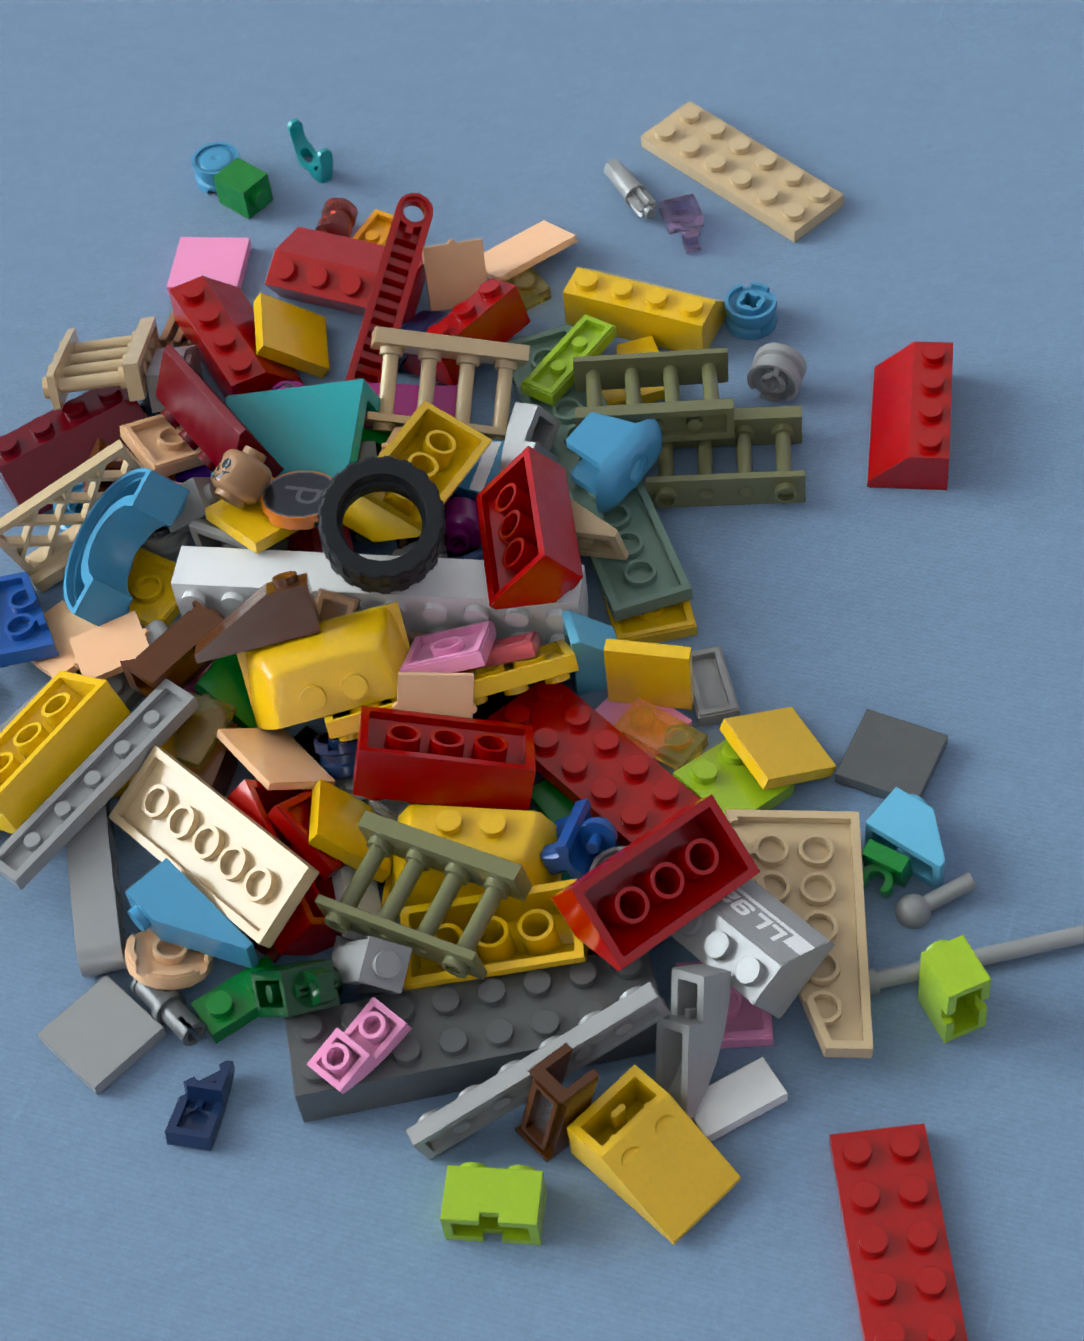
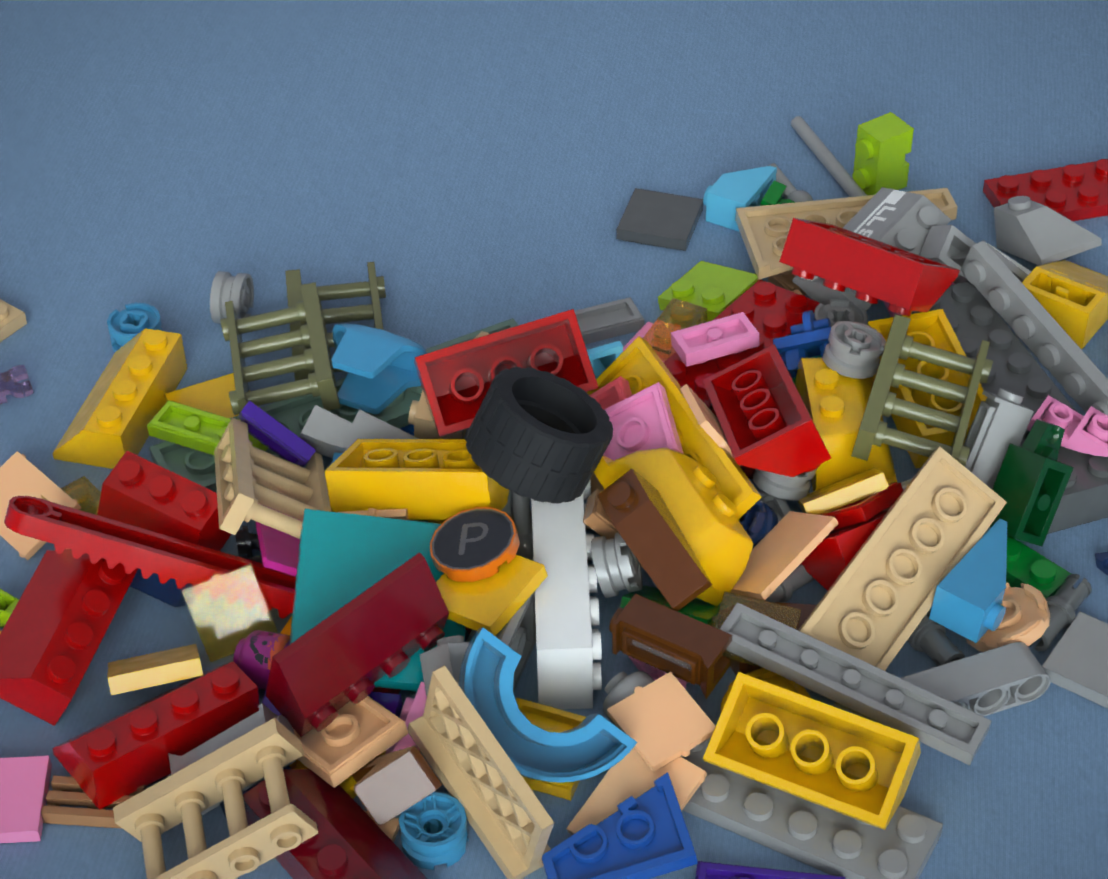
camera: 105 degrees left, 10 degrees down
medium nougat head [211,445,272,509] -> none
reddish brown window [515,1043,600,1163] -> none
yellow tile [603,638,694,710] -> none
yellow tile [719,707,837,790] -> none
red slope [867,341,953,490] -> none
none -> clear yellow piece [181,563,279,663]
none -> dark purple tile [236,400,316,467]
none -> bright pink plate [671,312,760,367]
none -> light grey wheel [823,321,886,379]
none -> light grey slope [994,196,1102,265]

